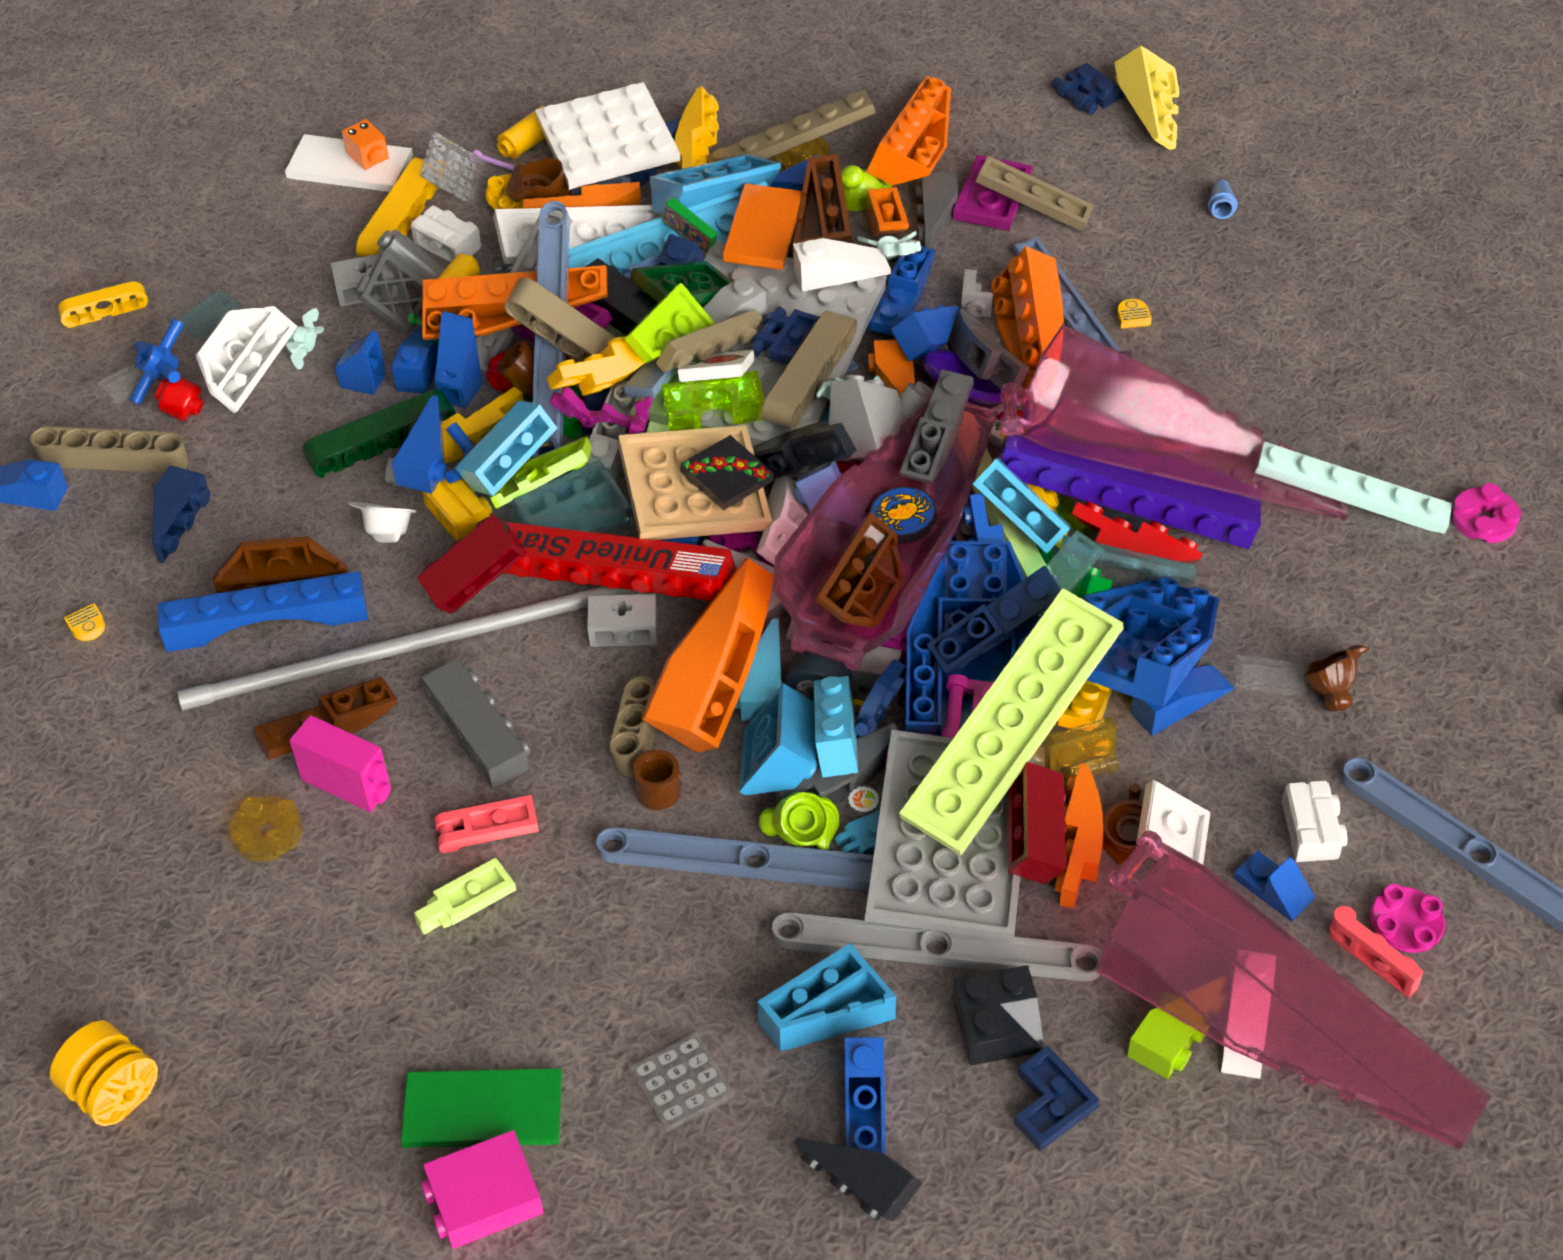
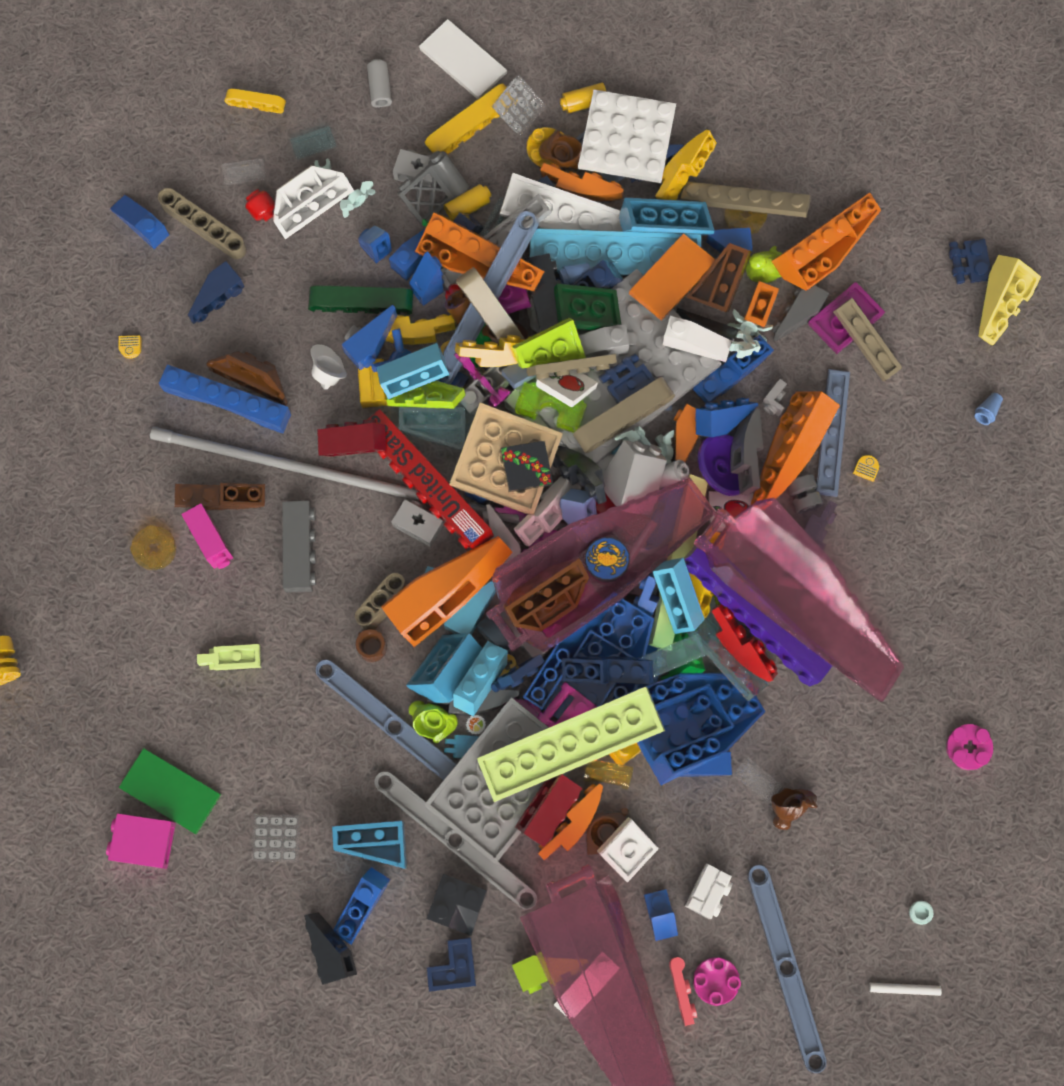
camera: 30 degrees right, 25 degrees up
blue bar [130,318,185,405] -> none
orange brick [342,119,389,170] -> none
white brick [411,205,481,262] -> none
coral plate [434,795,539,853] -> none
lavender hinge [471,150,516,171] -> none
tile [662,197,718,256] -> none
dark grey slope [900,369,974,484] -> none
light aqua plate [1255,441,1452,533] -> none
none -> light grey brick [367,59,392,108]

